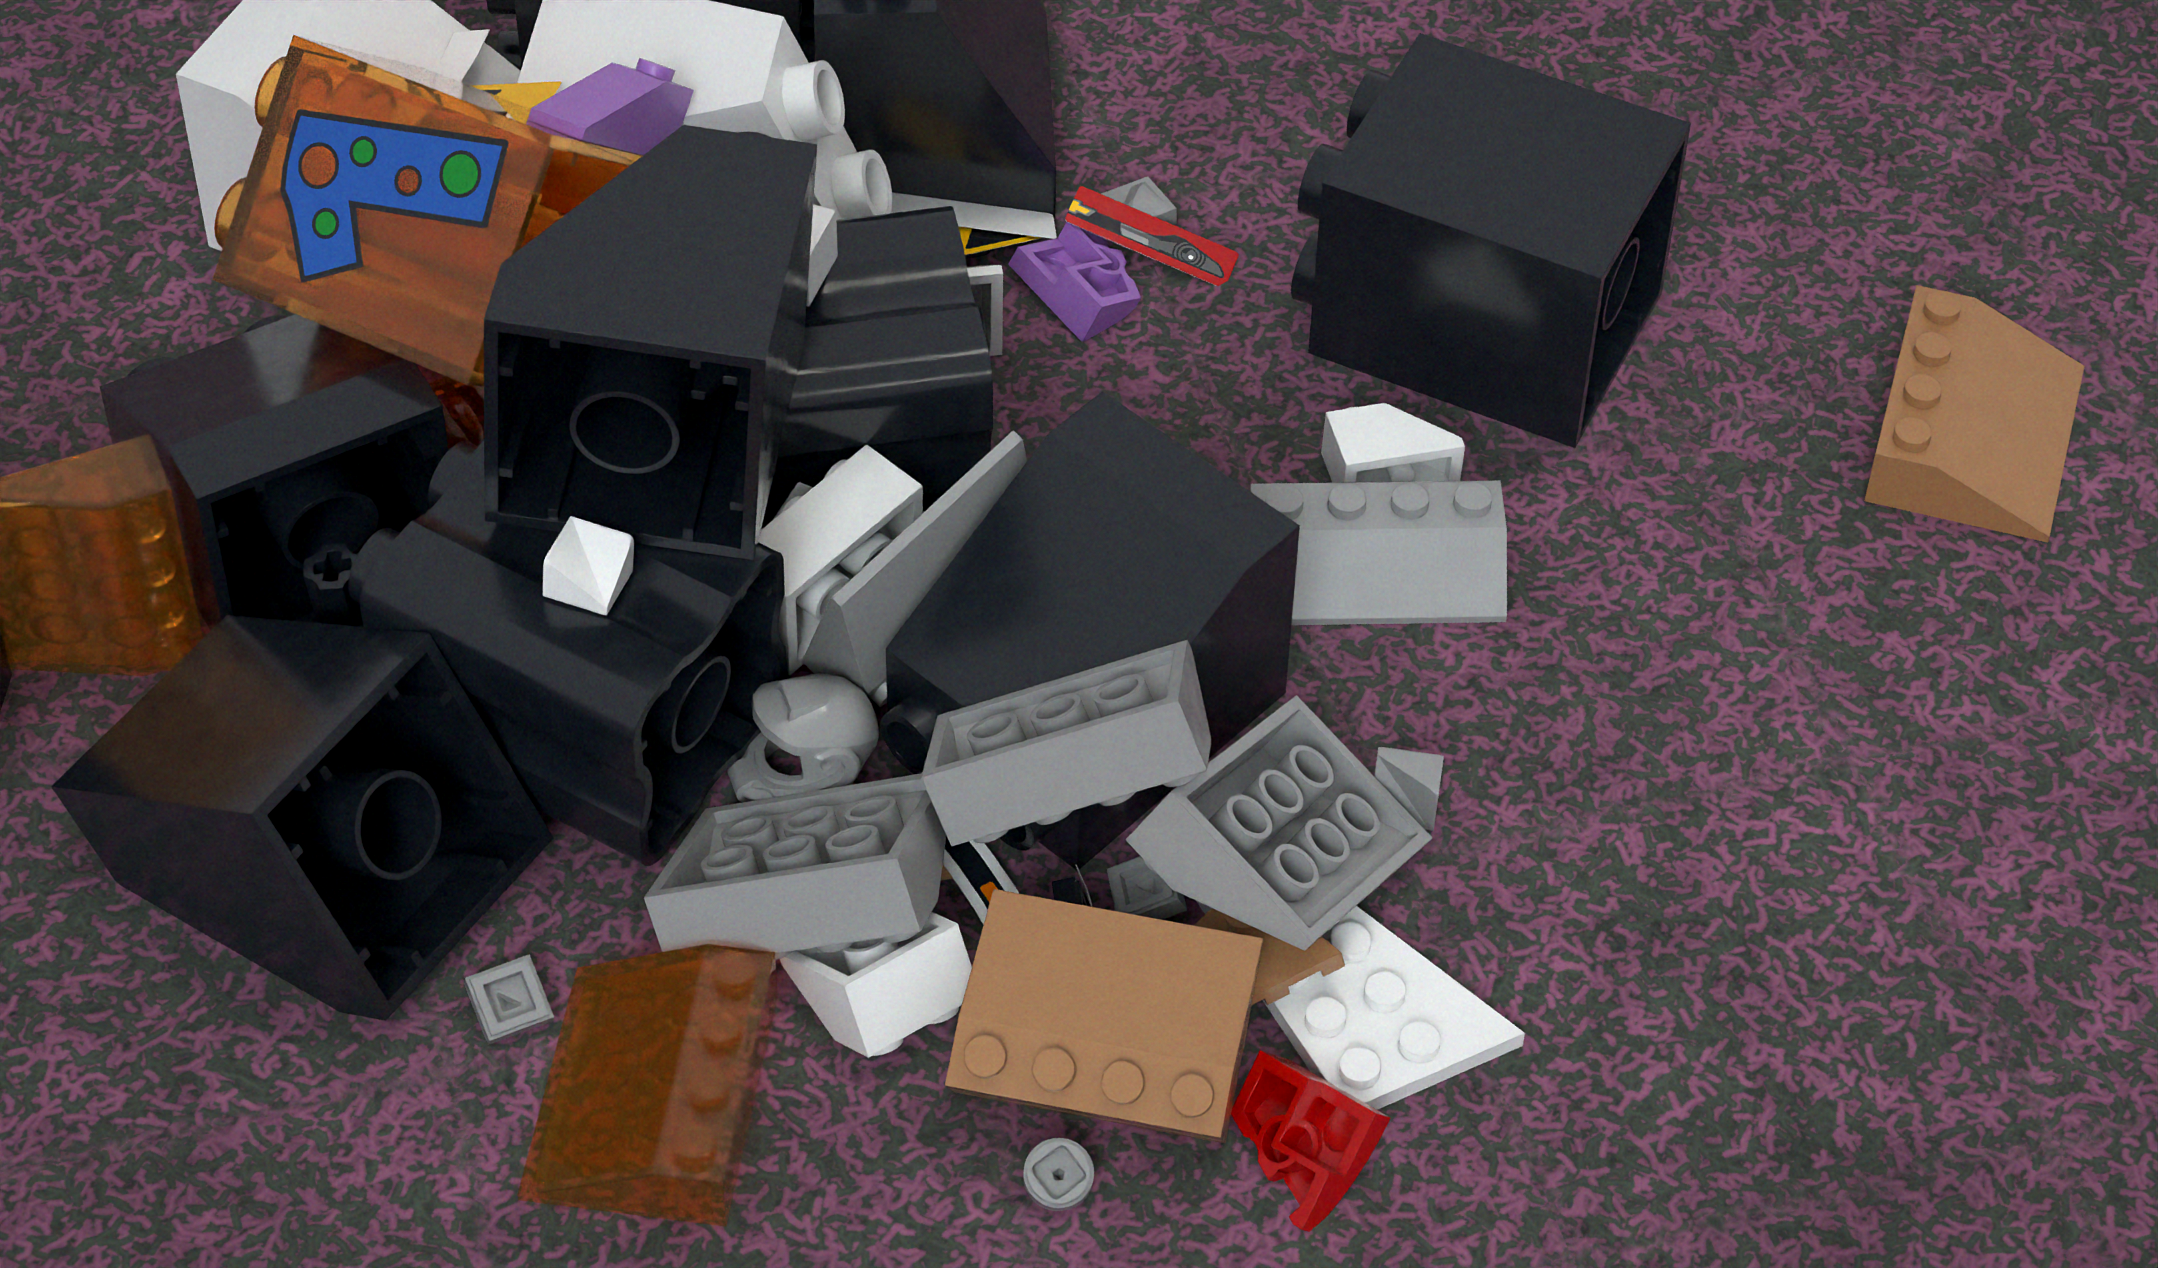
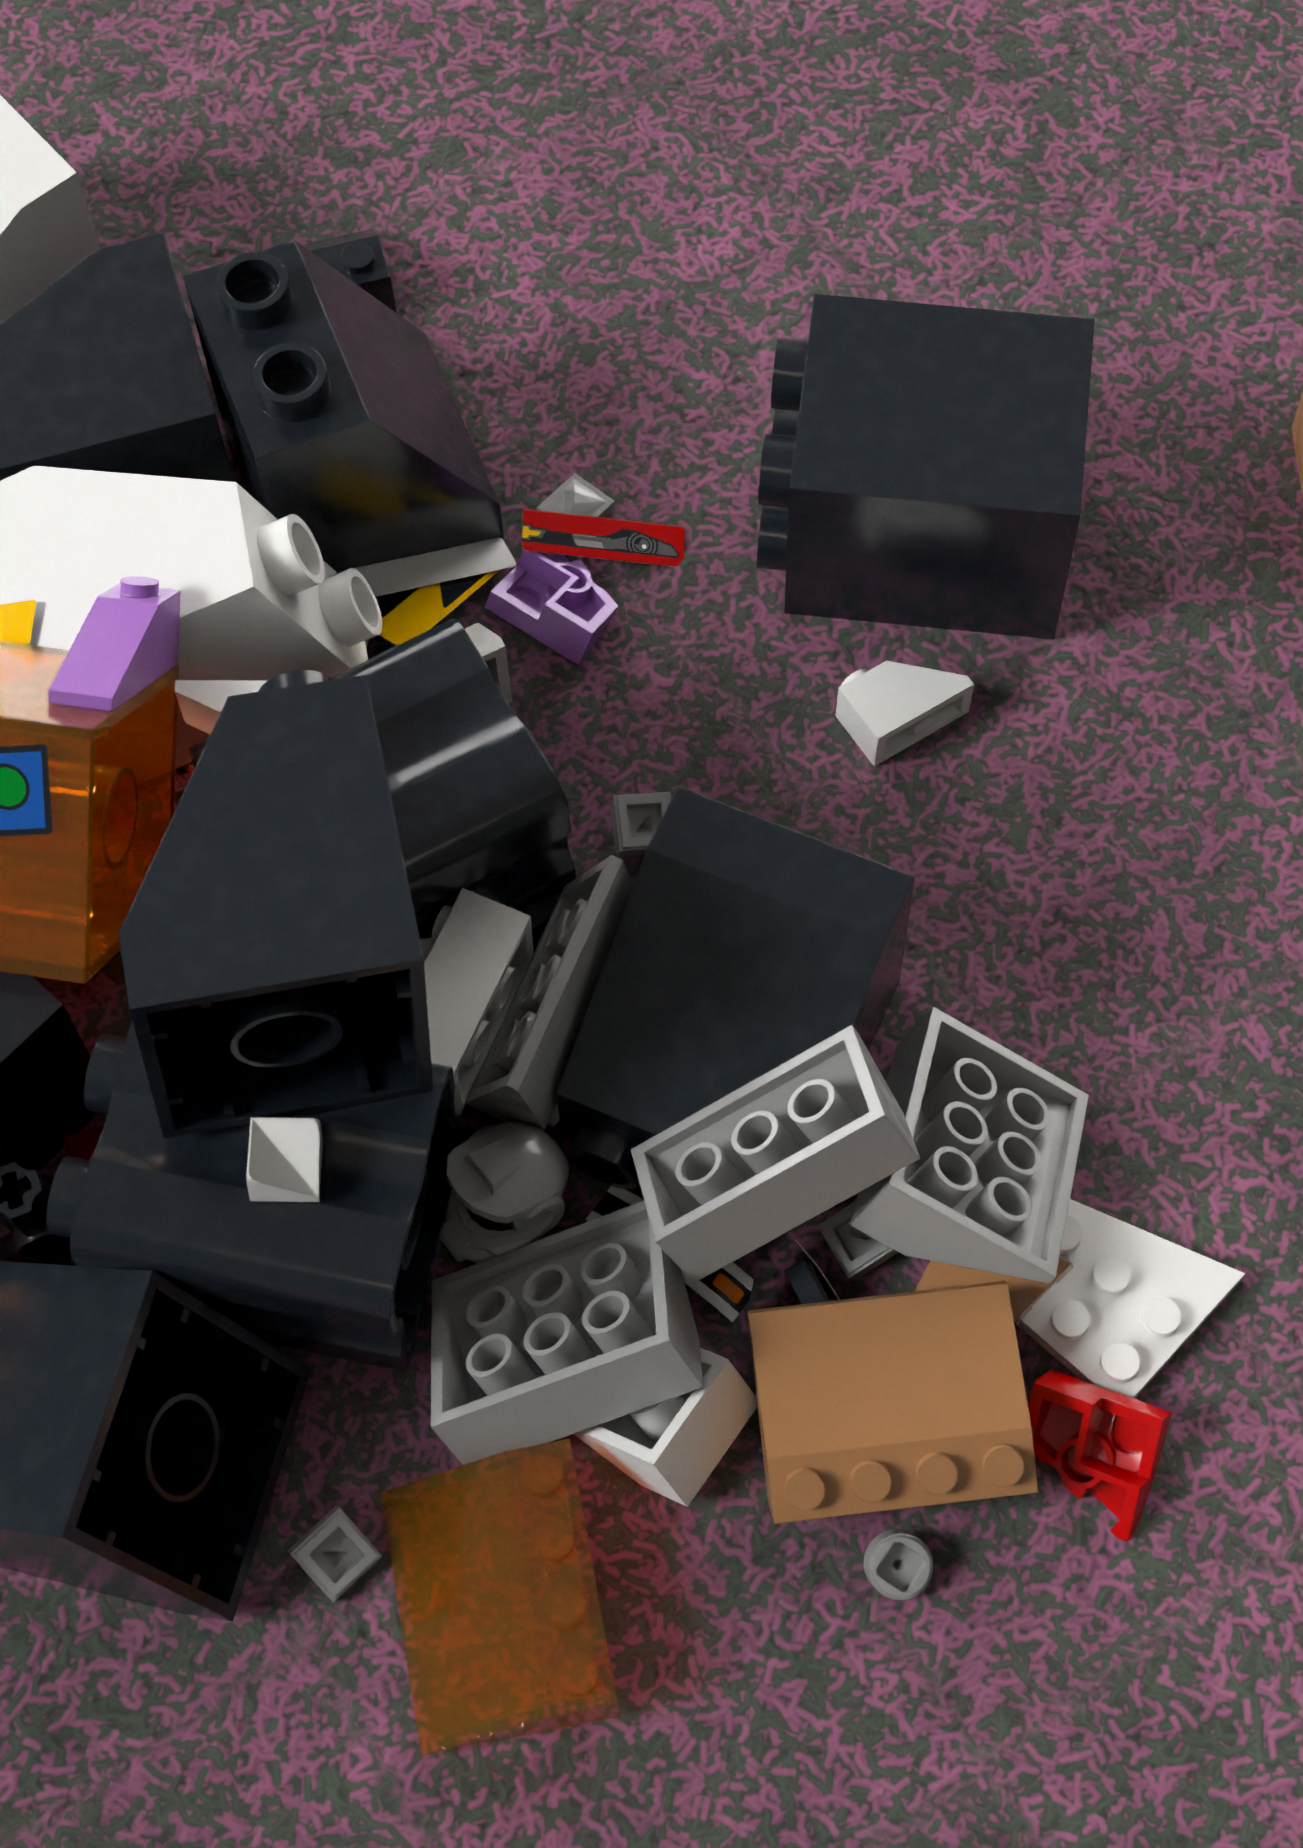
camera: 15 degrees left, 15 degrees up
light grey slope [1250,480,1507,625] -> none
light grey slope [1374,747,1444,831] -> none

